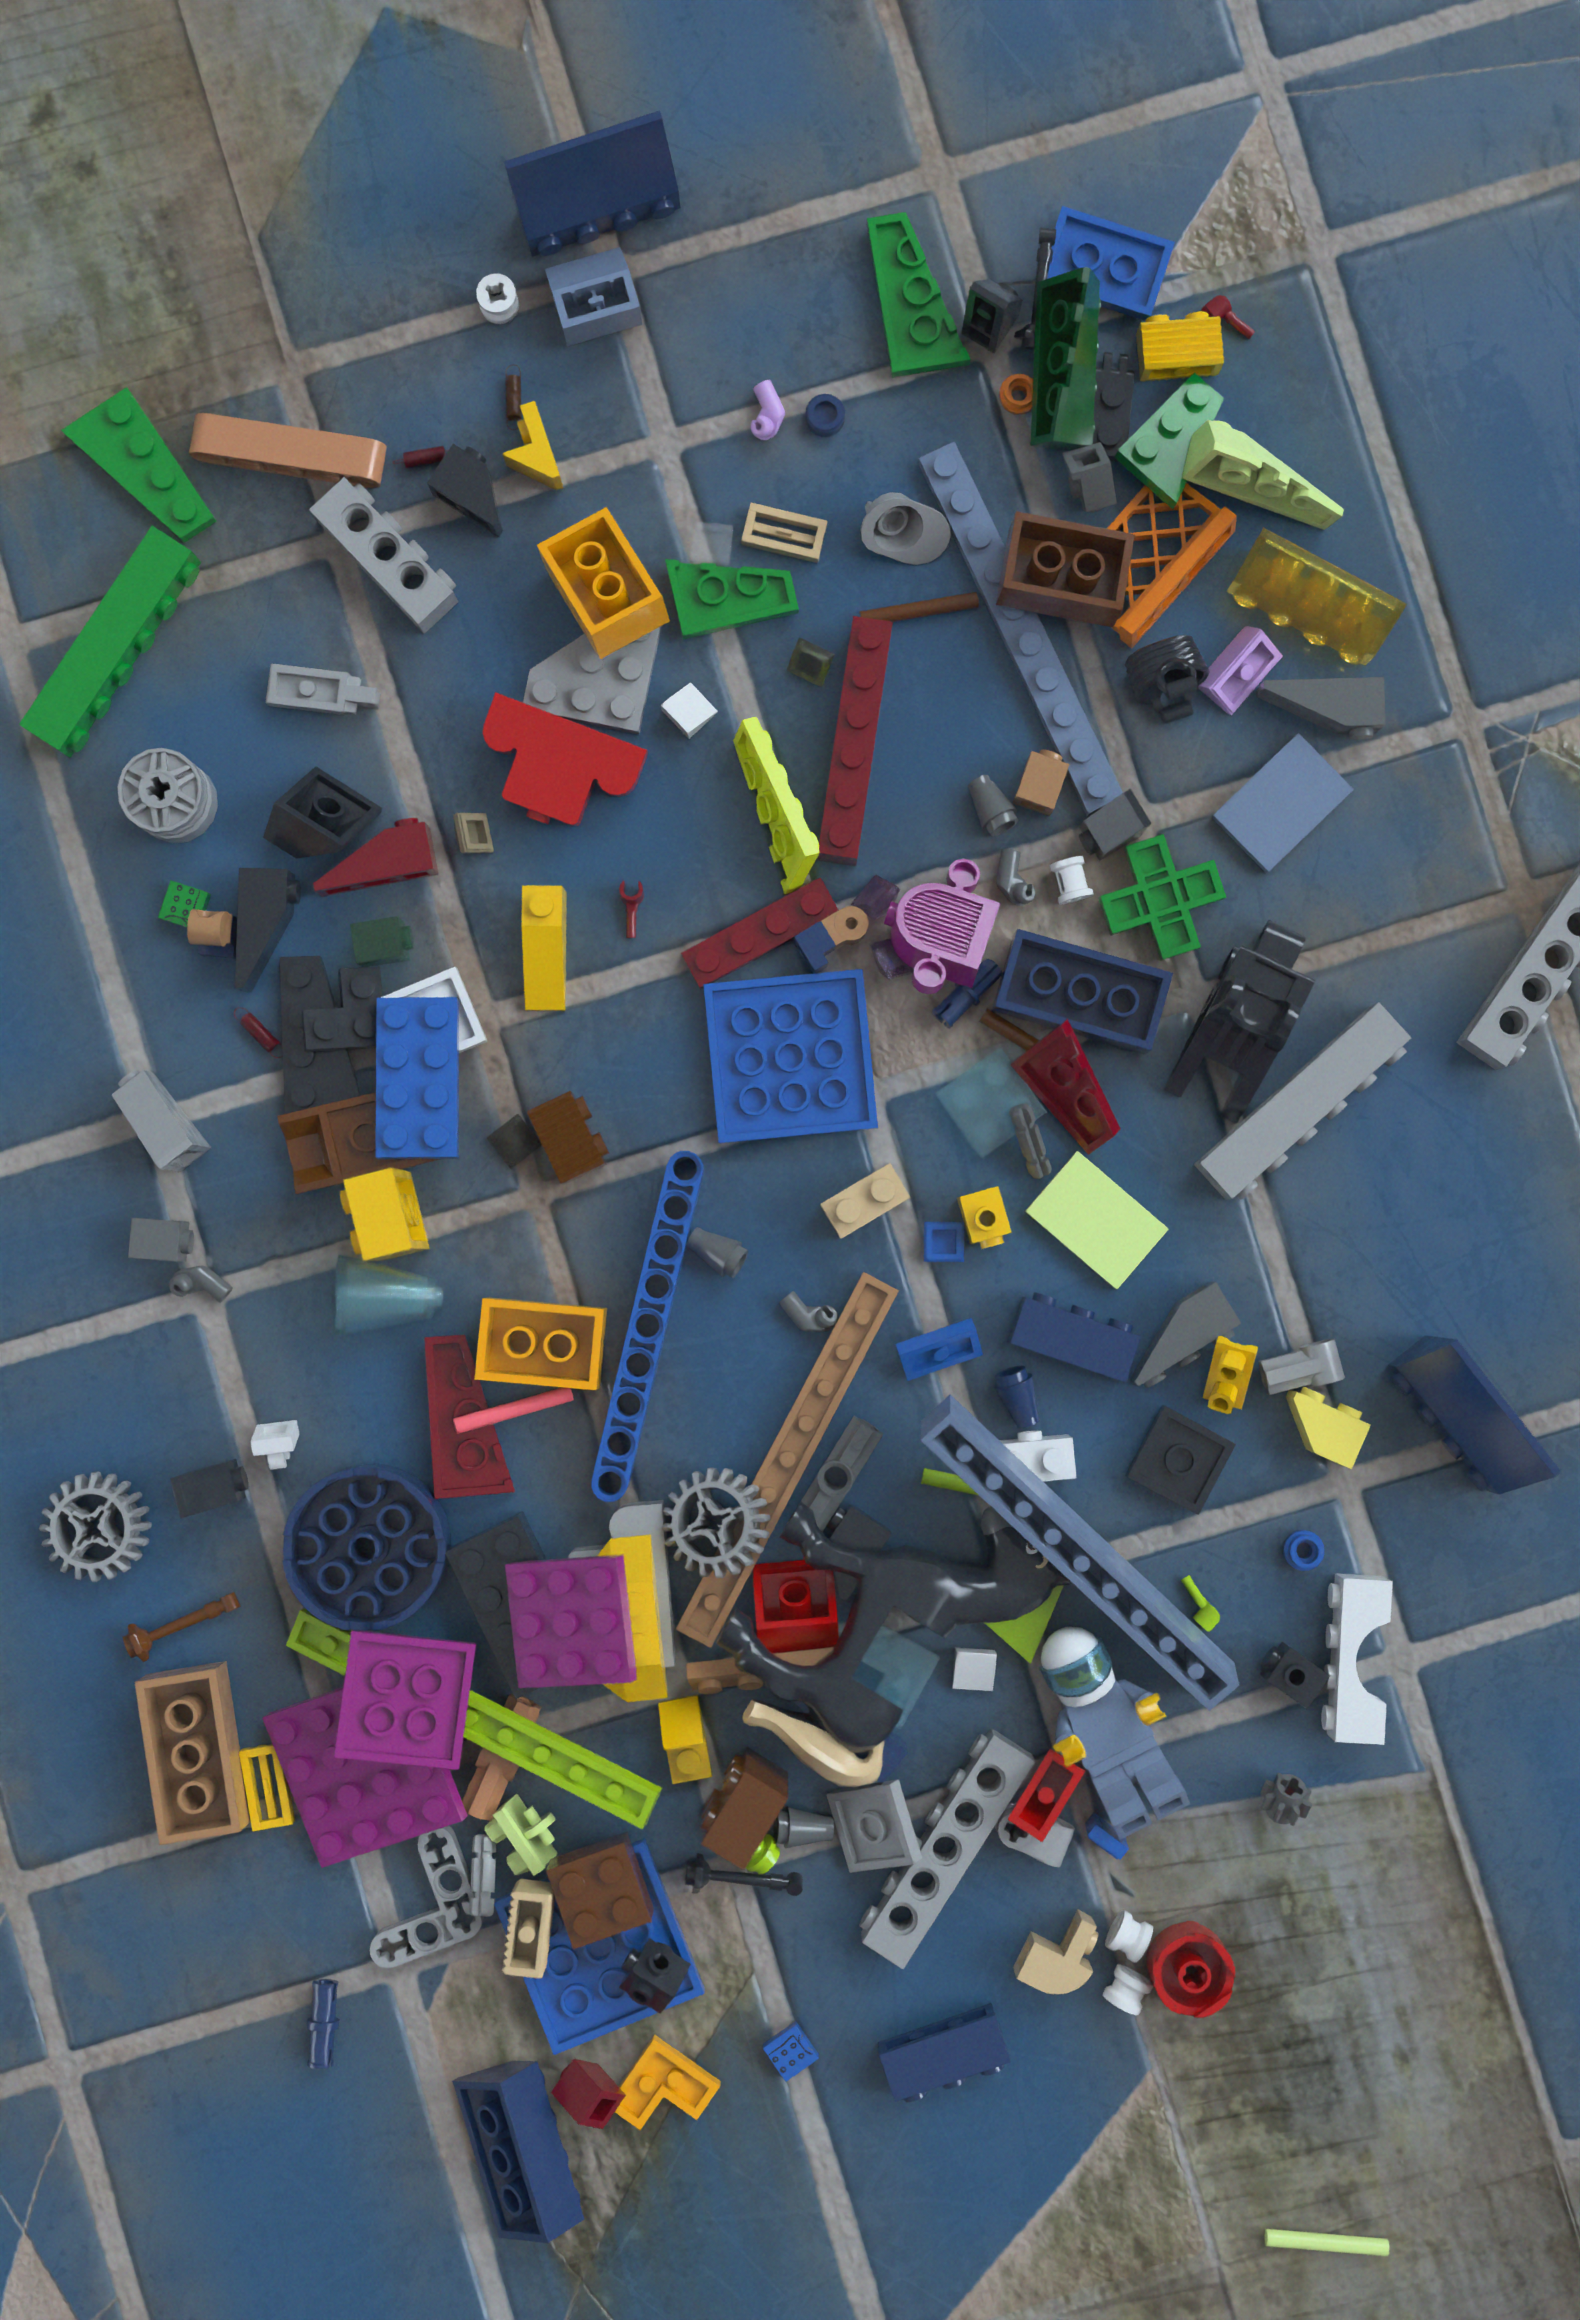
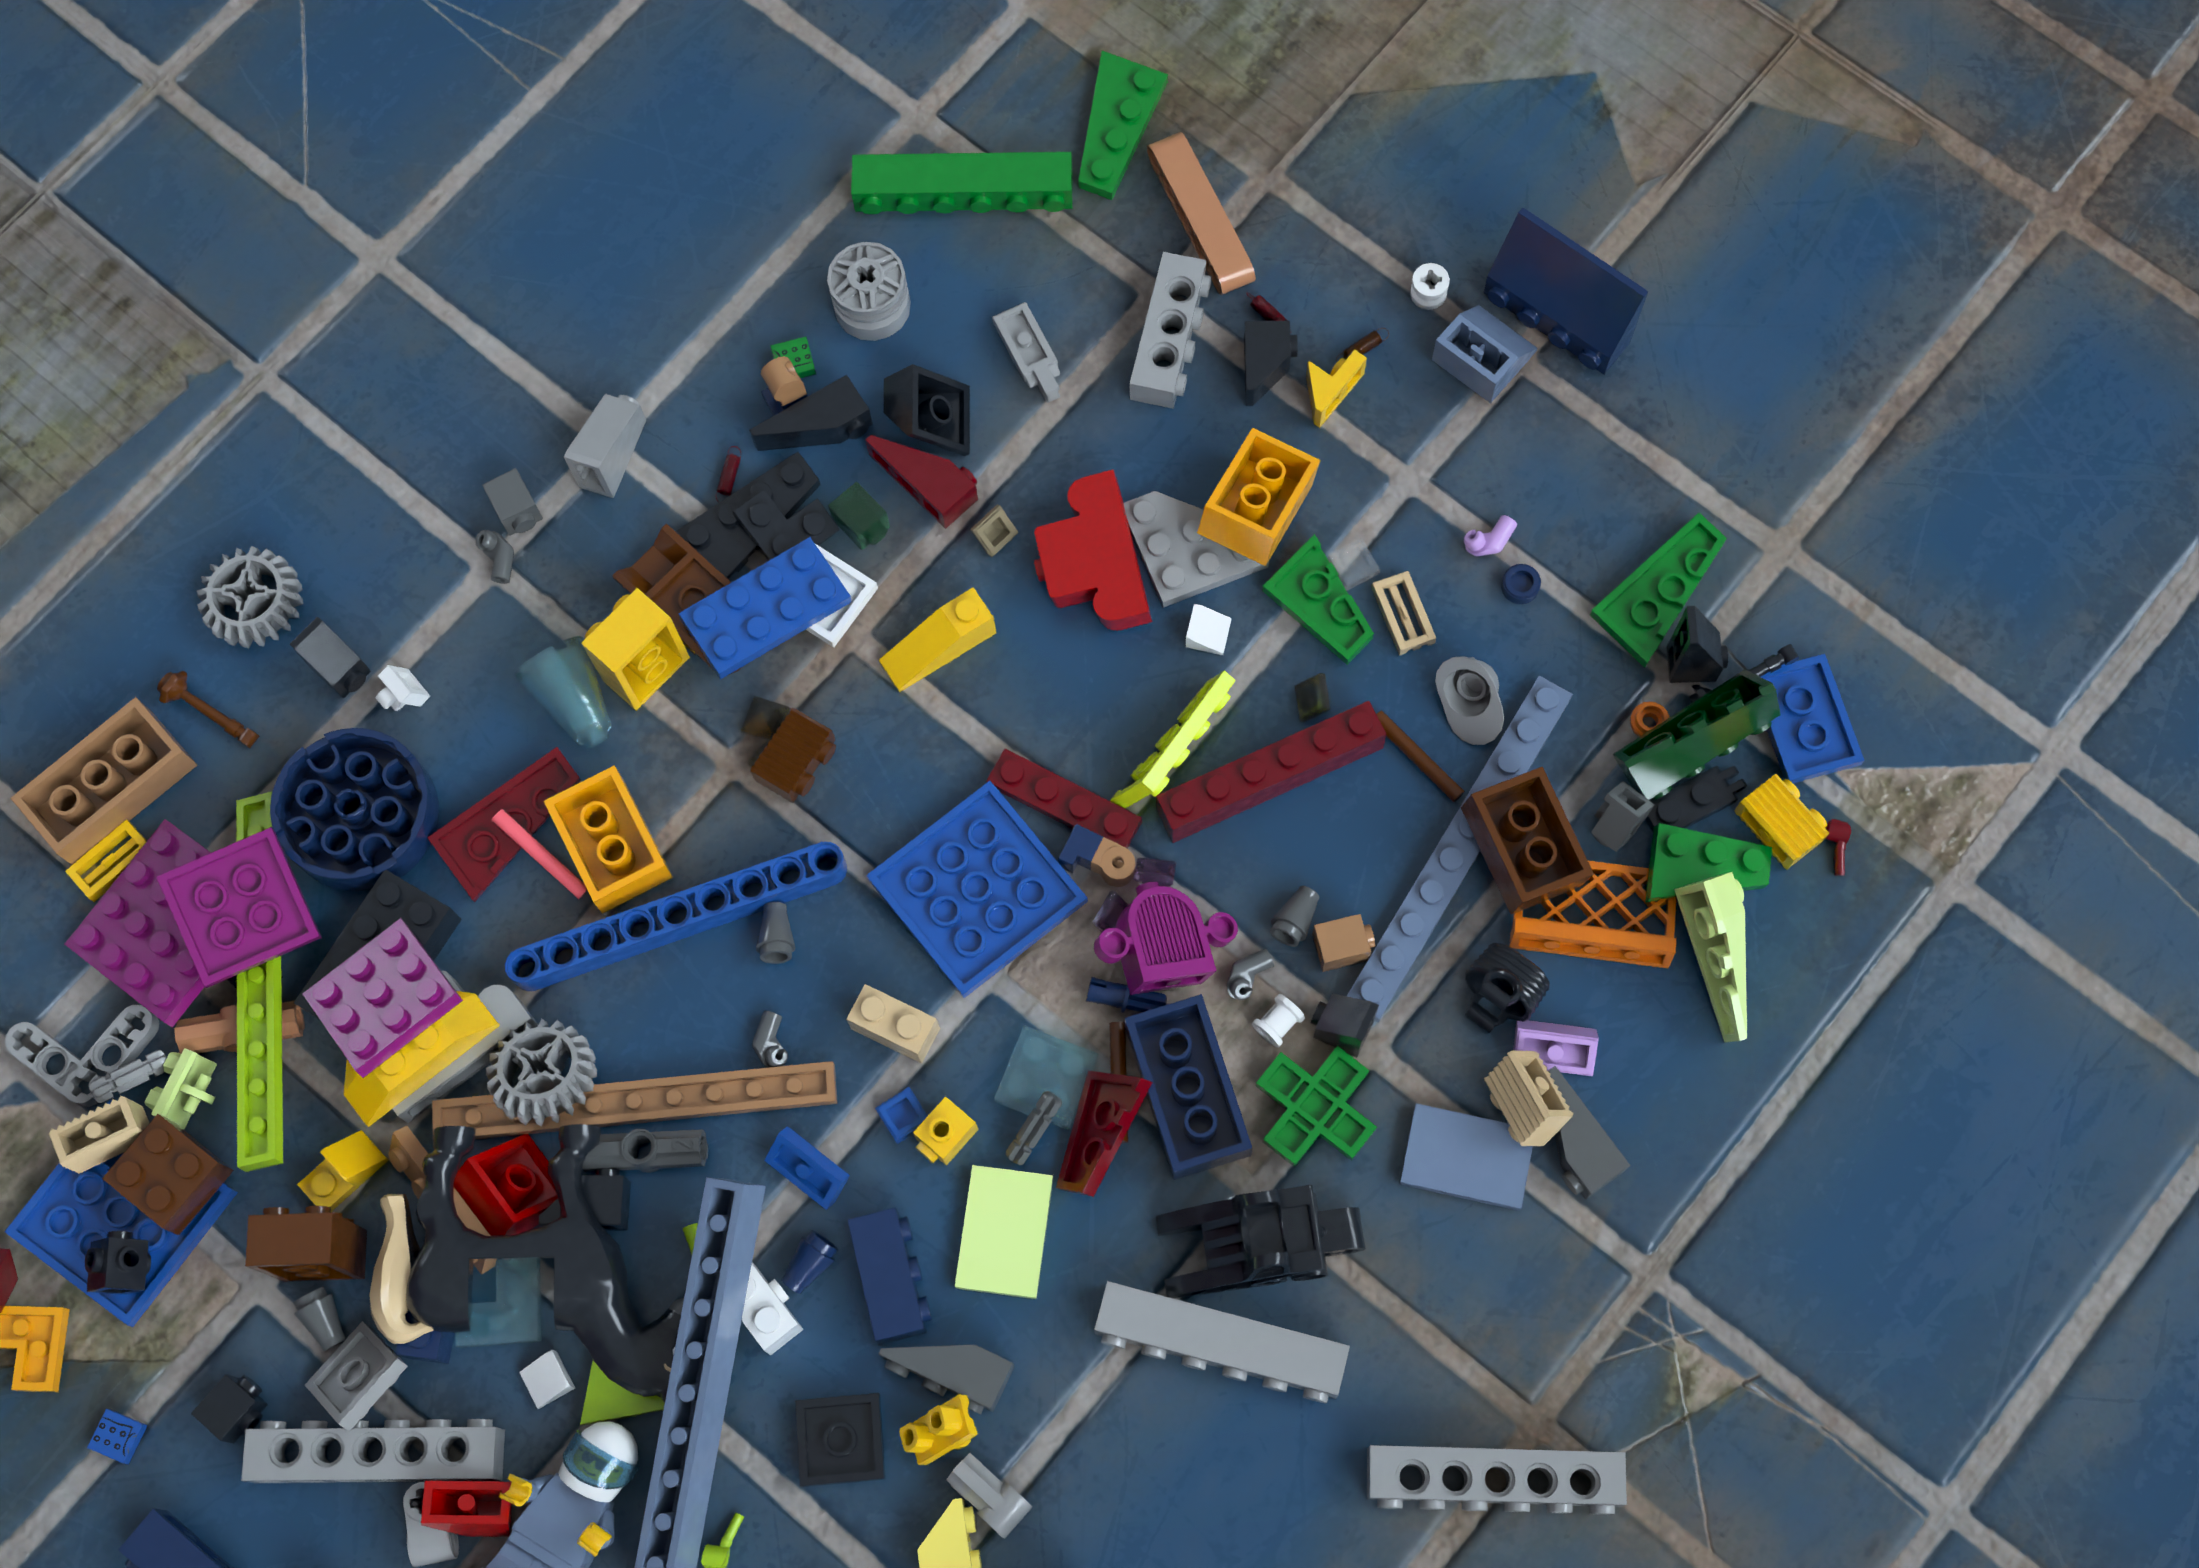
camera: 60 degrees right, 15 degrees down
dark red hand [619,881,644,938] -> none
black piece [685,1853,803,1896] -> none
lime plate [746,1834,780,1874] -> none
clear yellow slope [1226,528,1407,666] -> none
none -> black brick [191,1374,268,1444]
none -> tan brick [1484,1050,1573,1146]

